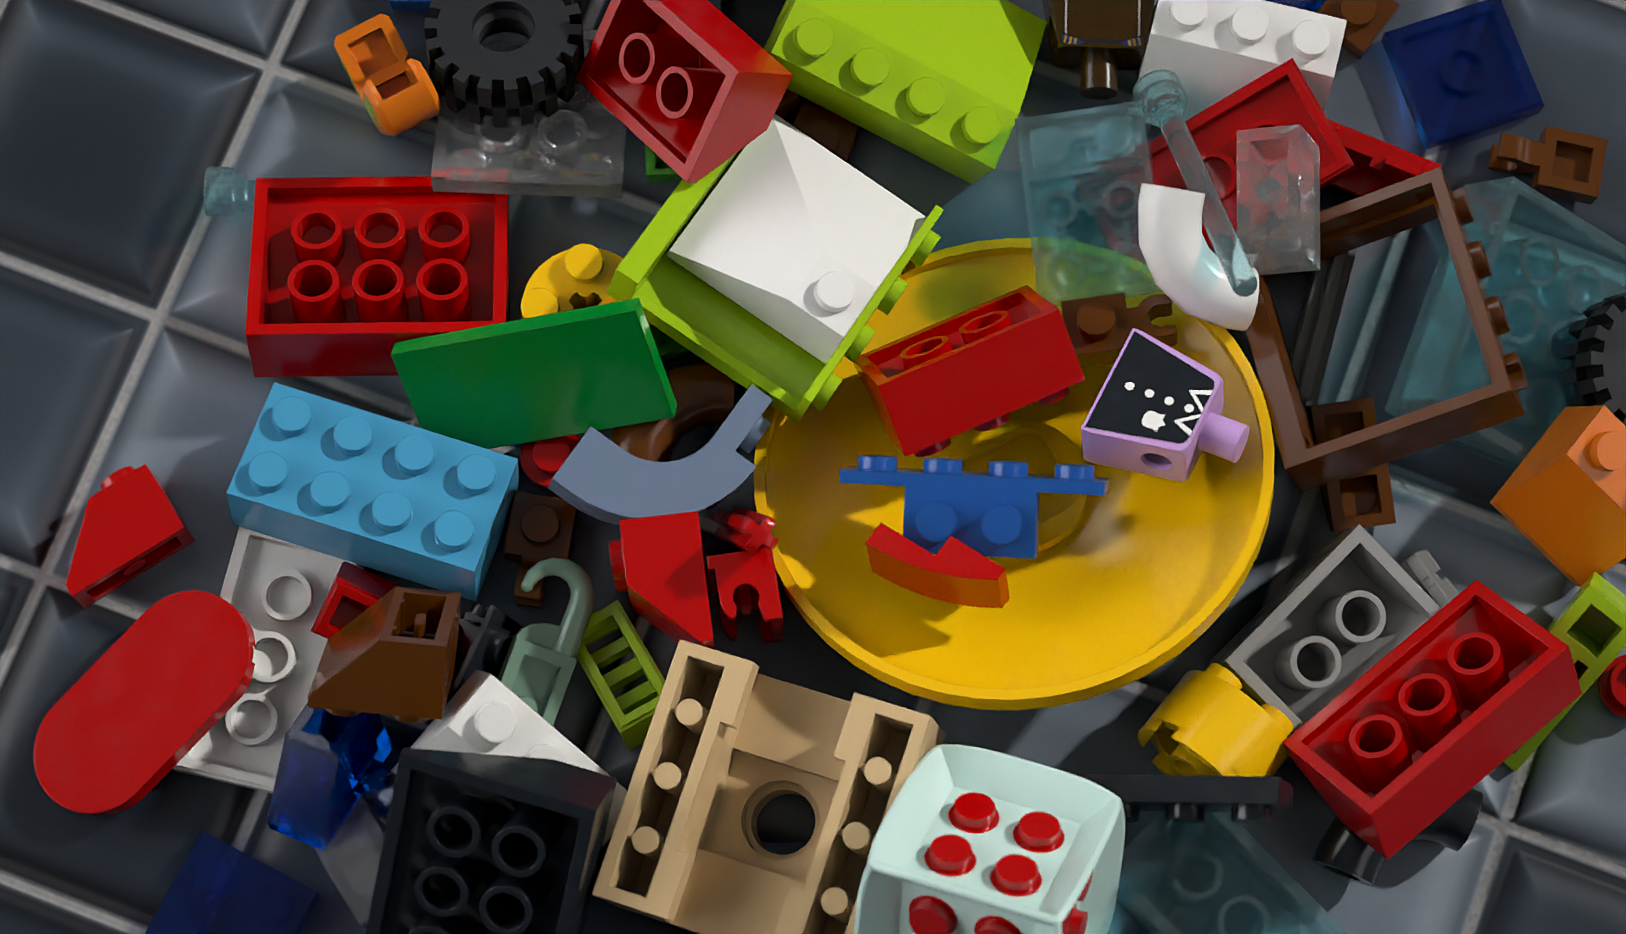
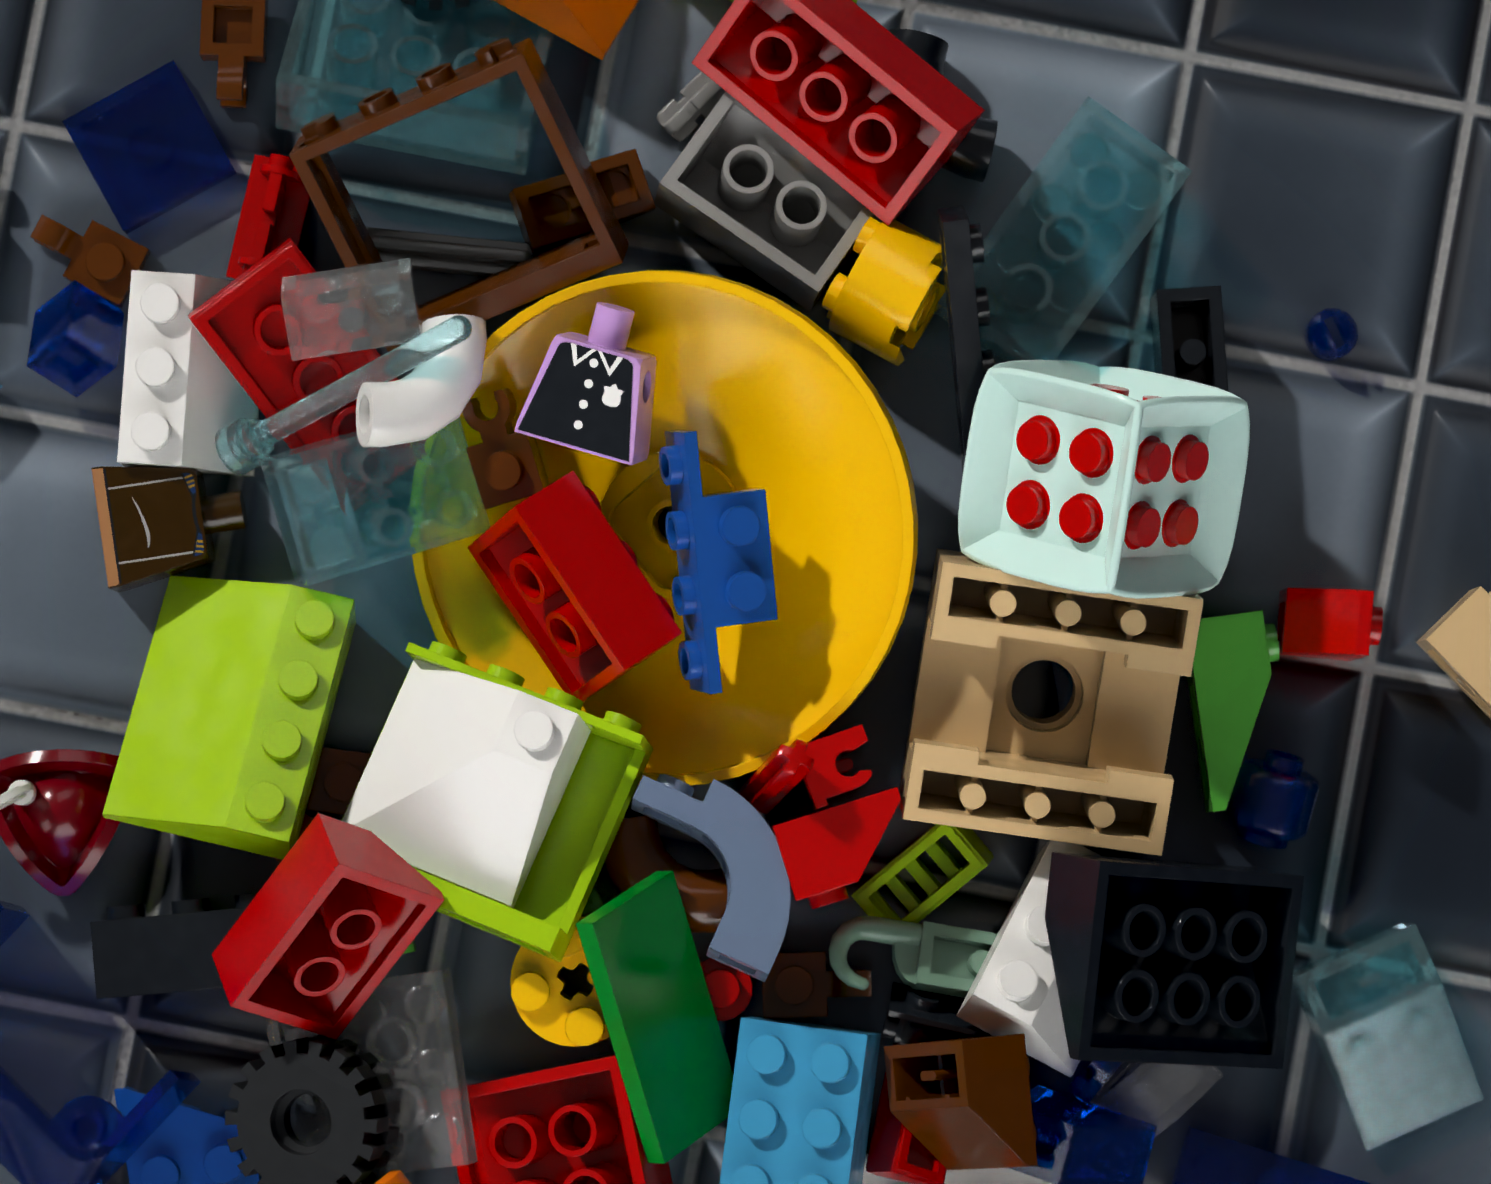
camera: 100 degrees left, 10 degrees up
red slope [865,523,1010,608] -> none

